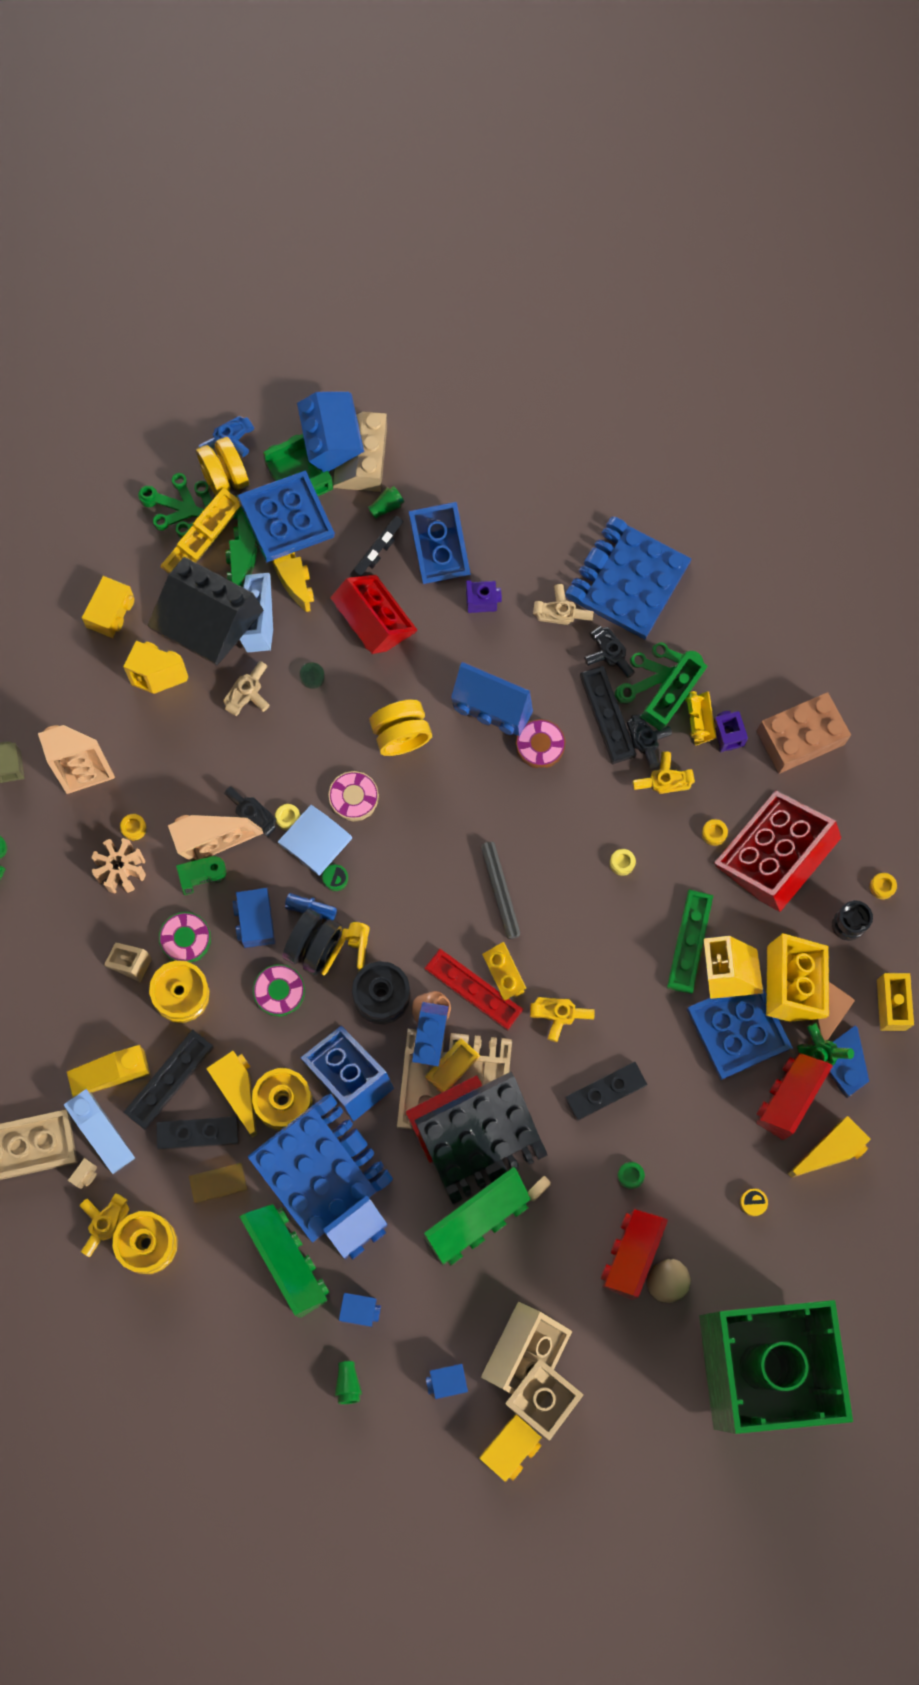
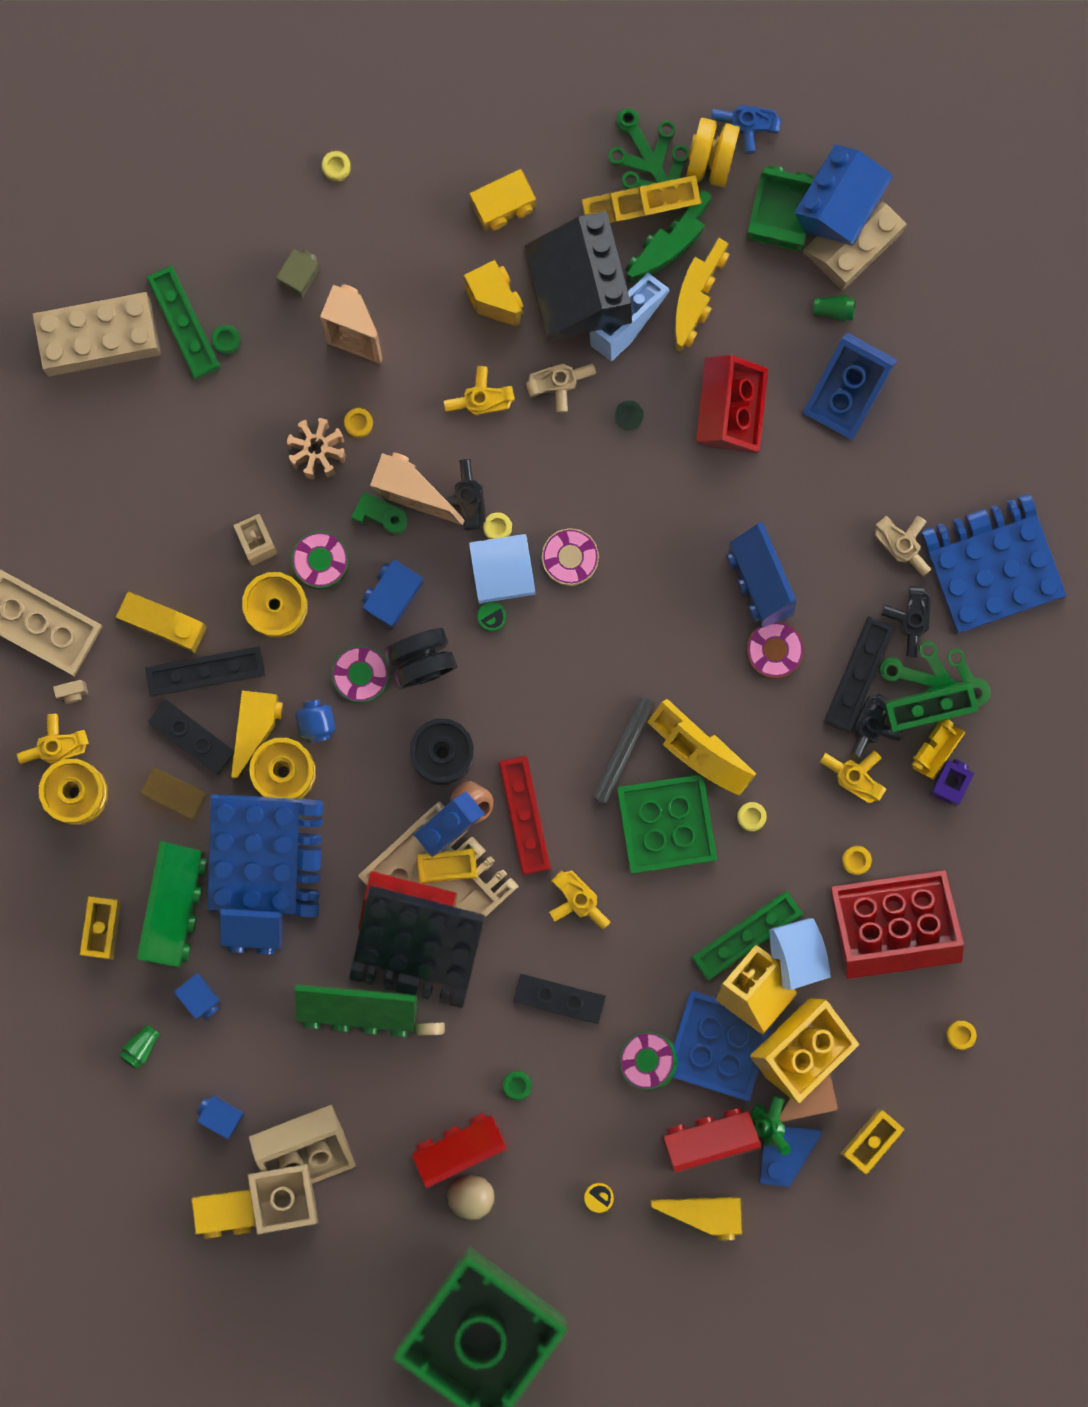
camera: 40 degrees right, 10 degrees up
light blue slope [64,1089,135,1174] -> none
blue plate [238,471,335,562] -> none
blue axle [285,893,337,920] -> none
blue slope [300,1025,395,1122] -> none
yellow plant [321,922,370,975] -> none
black plate [350,516,404,578] -> none
yellow wheel [369,700,432,756] -> none
dark purple brick [466,580,502,613] -> none
yellow hinge [482,942,526,1000] -> none
nougat brick [756,692,851,774] -> none
black wheel [832,900,873,941] -> none
none -> yellow brick [80,896,122,960]
none -> blue head [295,699,336,743]
none -> yellow piece [444,366,515,415]
none -> green plate [617,774,717,874]
none -> tile [620,1031,678,1091]
none -> yellow slope [647,699,756,796]
none -> light blue slope [769,918,831,990]

